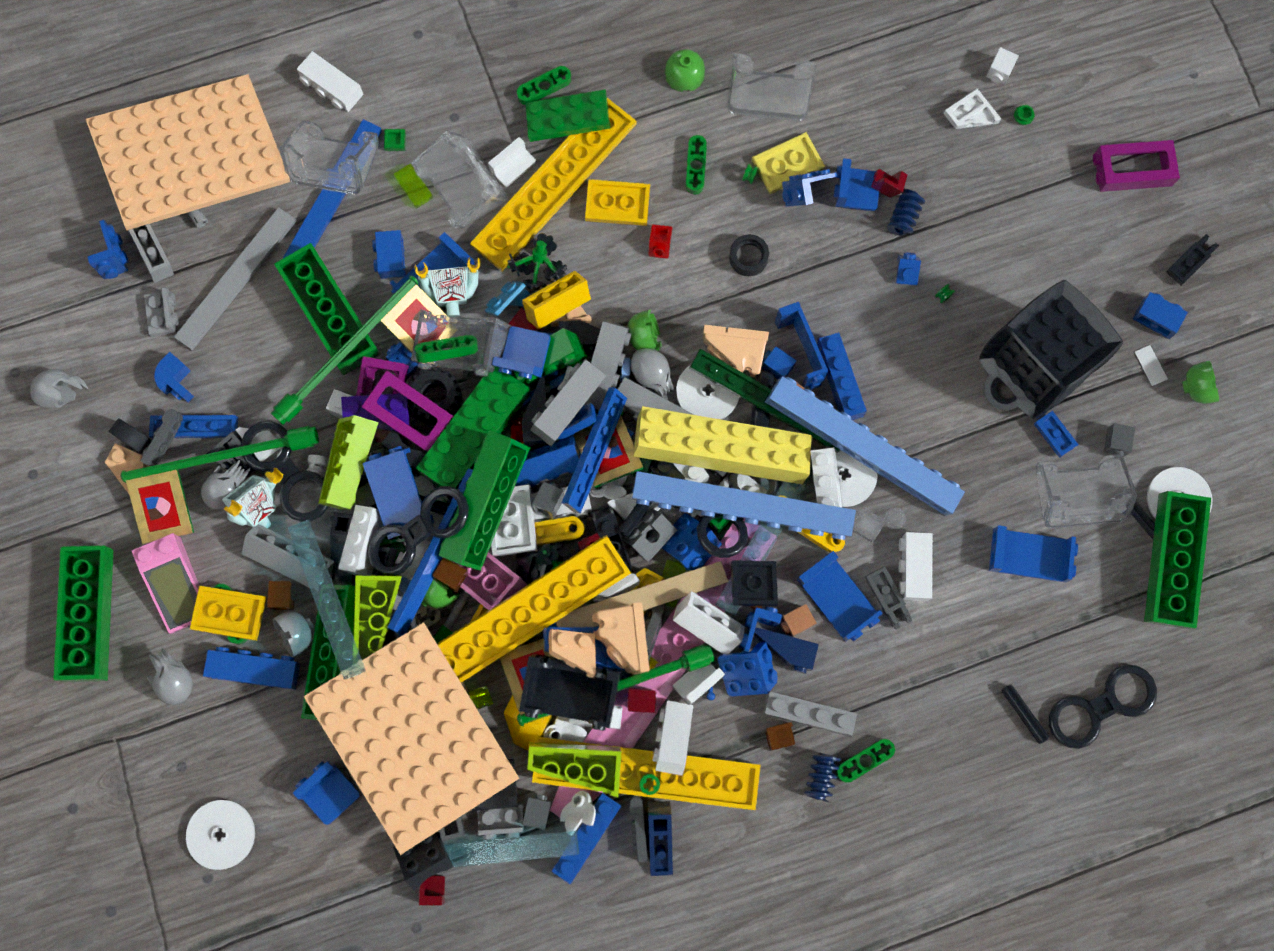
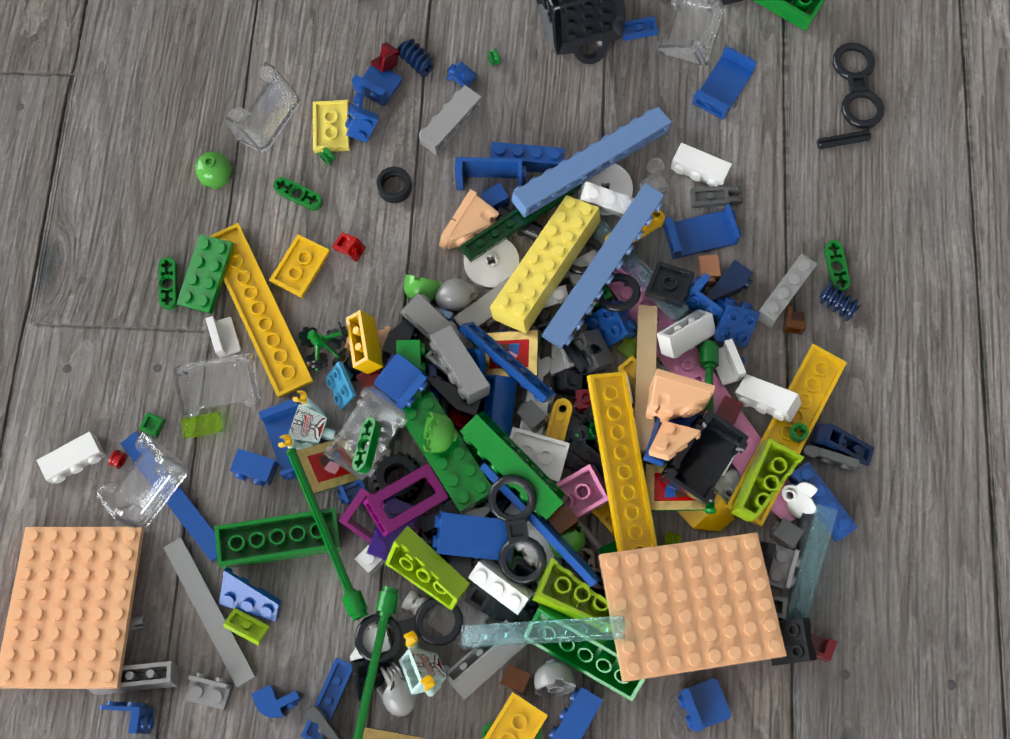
camera: 60 degrees left, 5 degrees down
none -> red bush [108,449,127,469]
none -> wing [219,567,281,622]
none -> lime plate [223,608,270,646]
none -> light grey brick [419,85,482,156]
none -> bright green cylinder [423,412,457,453]

